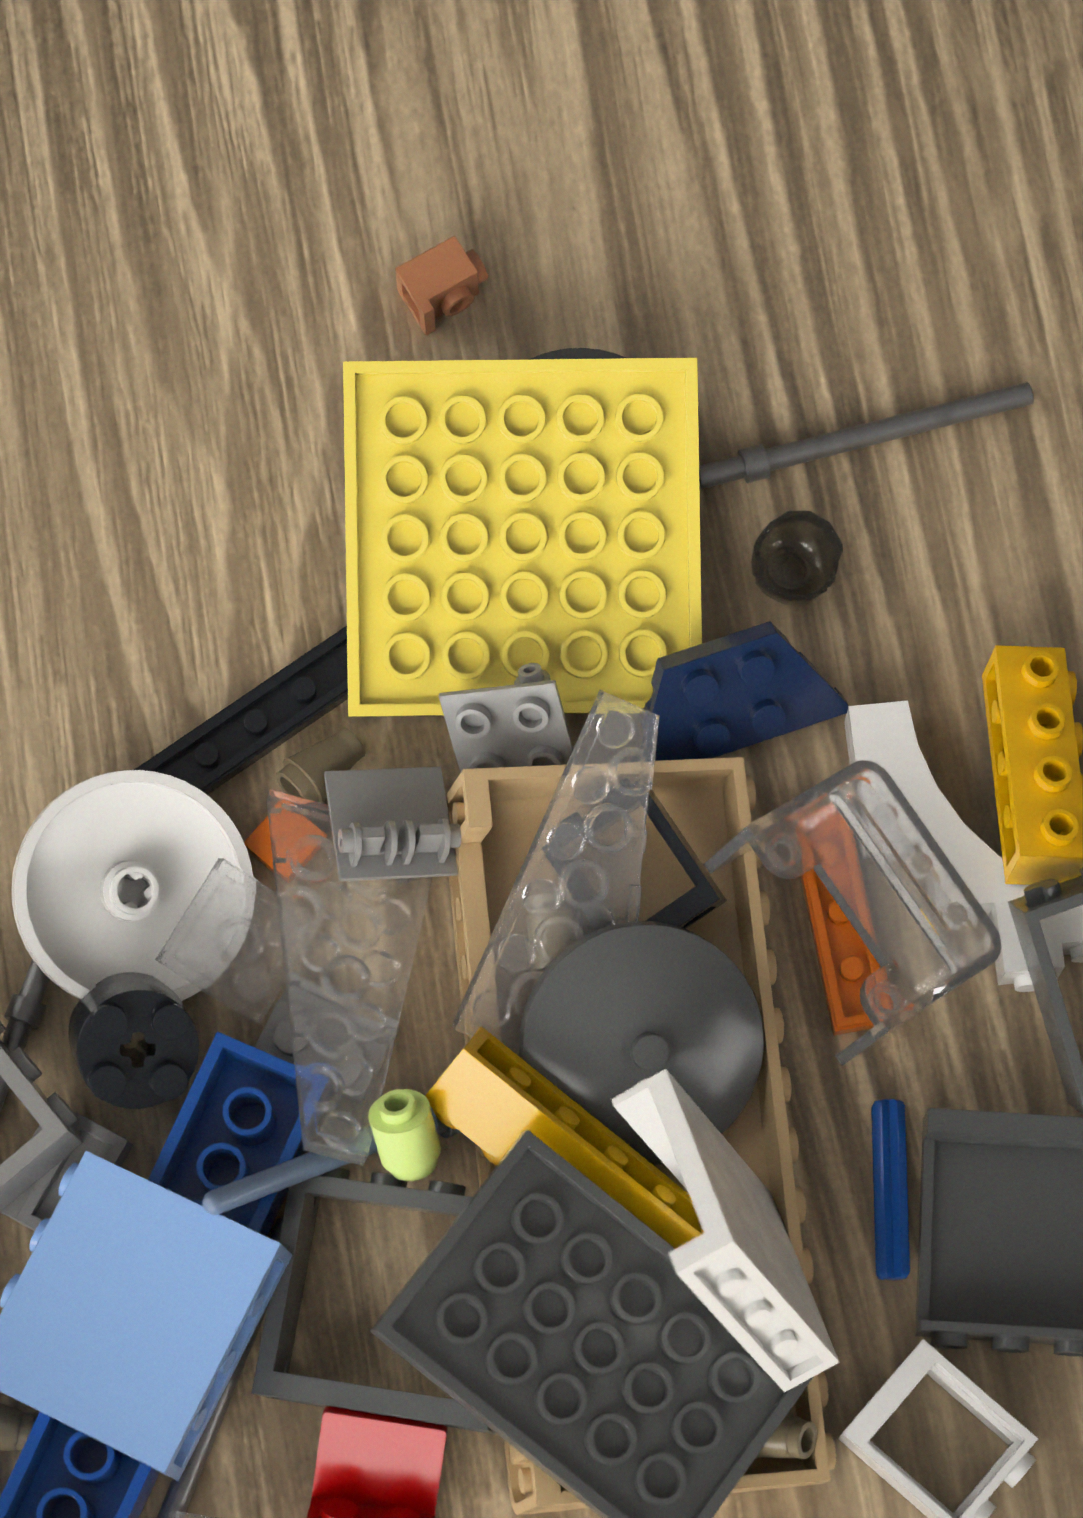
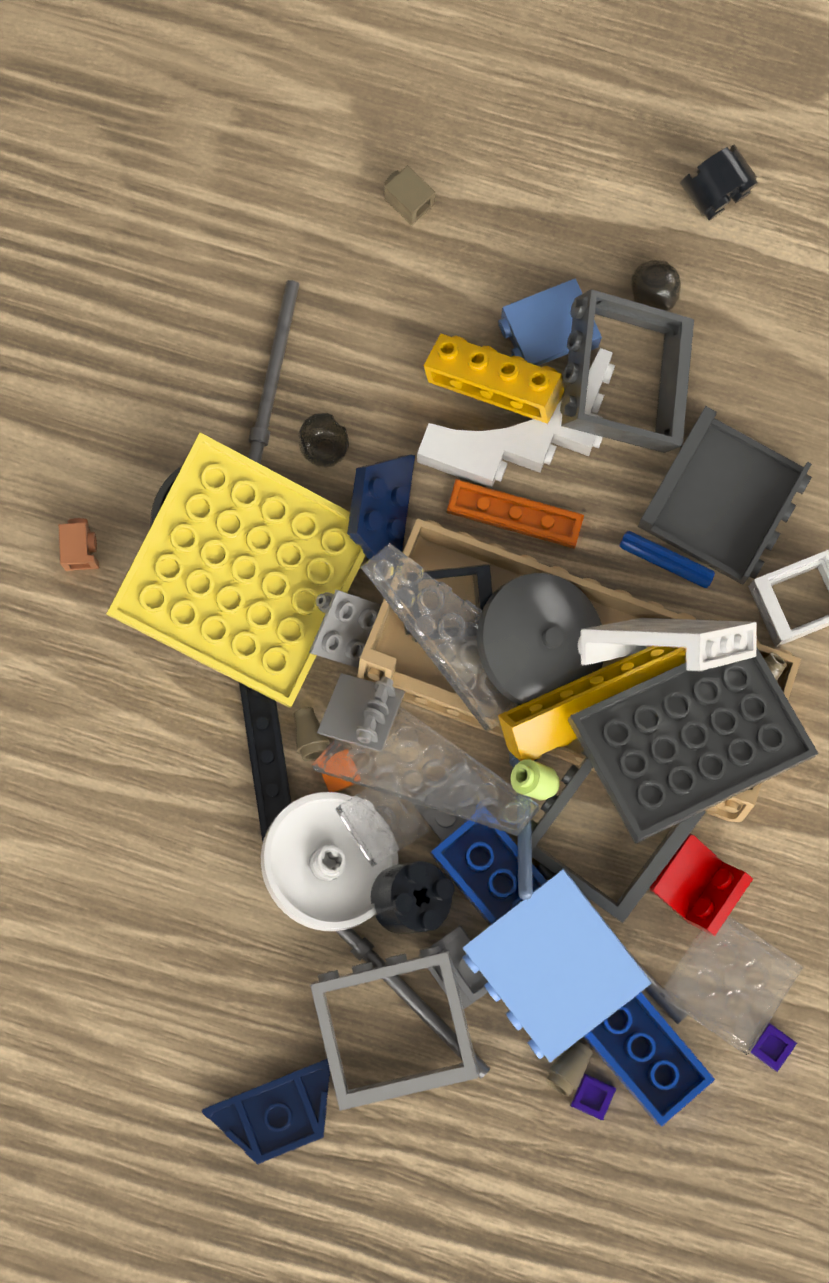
camera: 65 degrees left, 5 degrees up
clear windscreen [704,760,1001,1066] -> none

